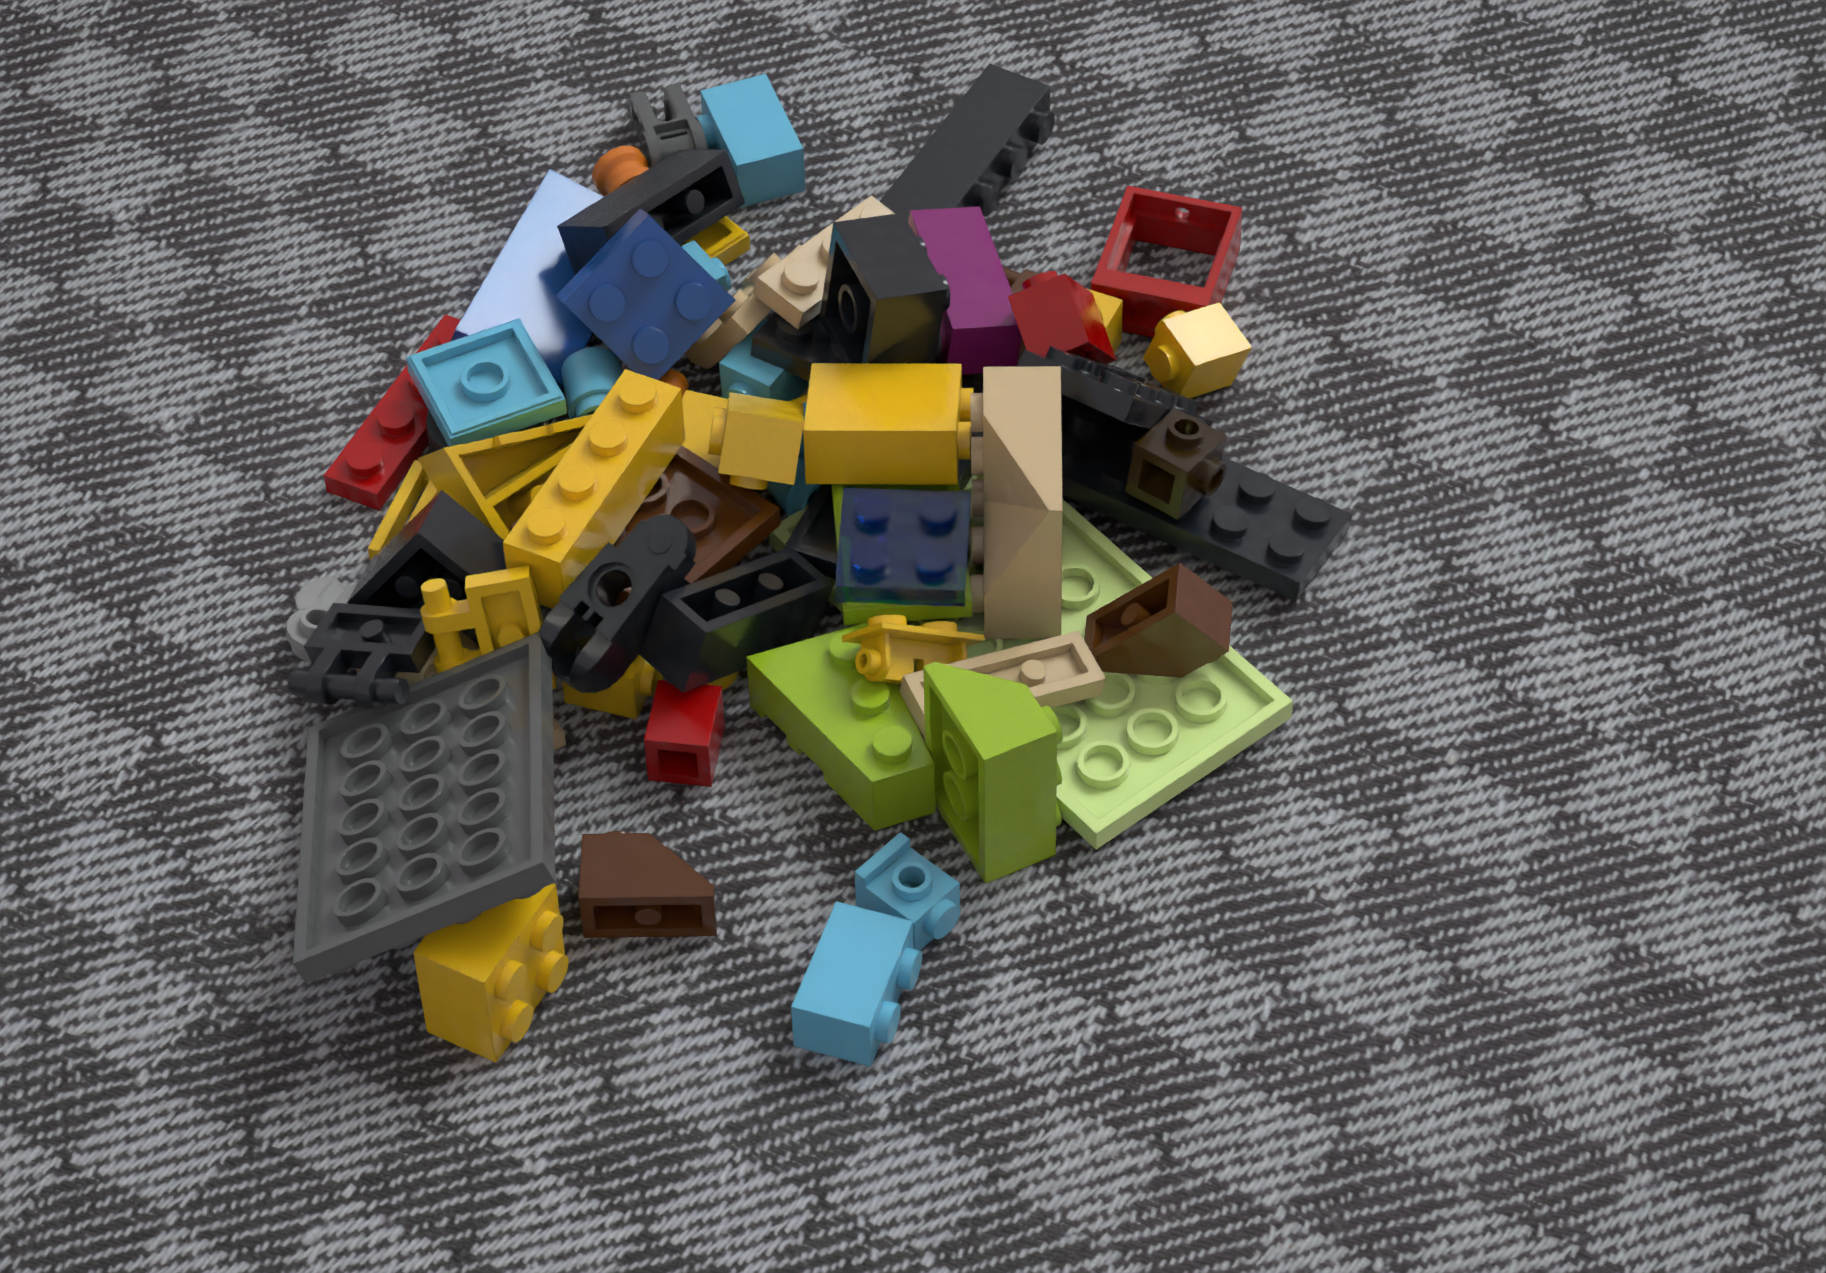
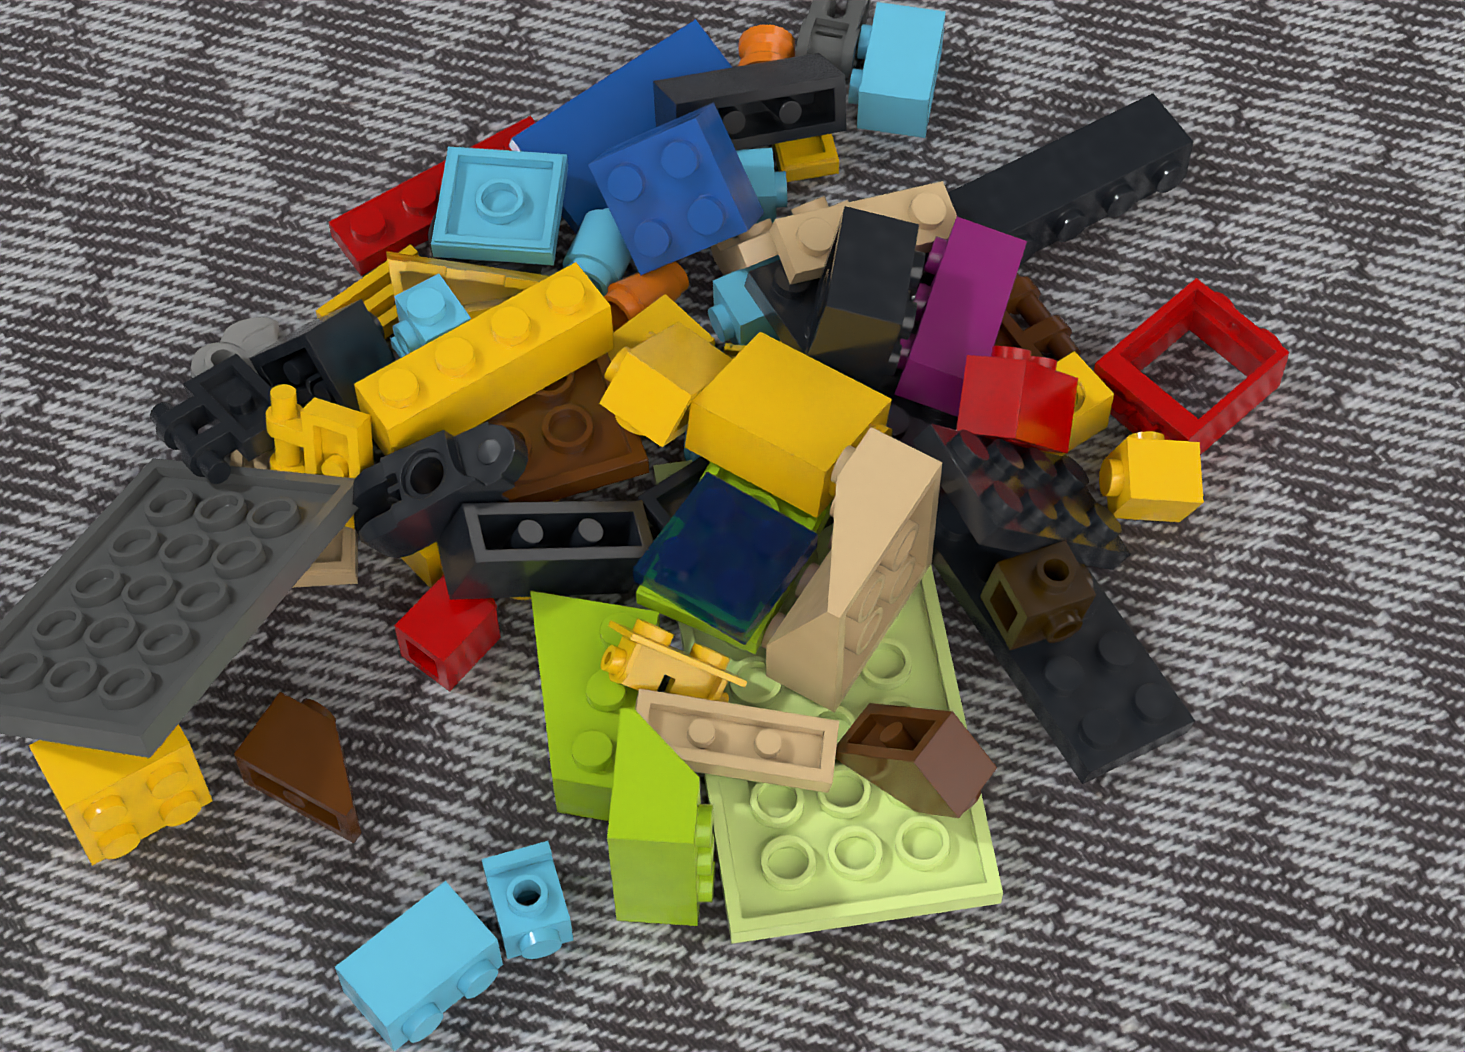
camera: 30 degrees right, 10 degrees up
none -> medium azure brick [390,274,471,358]

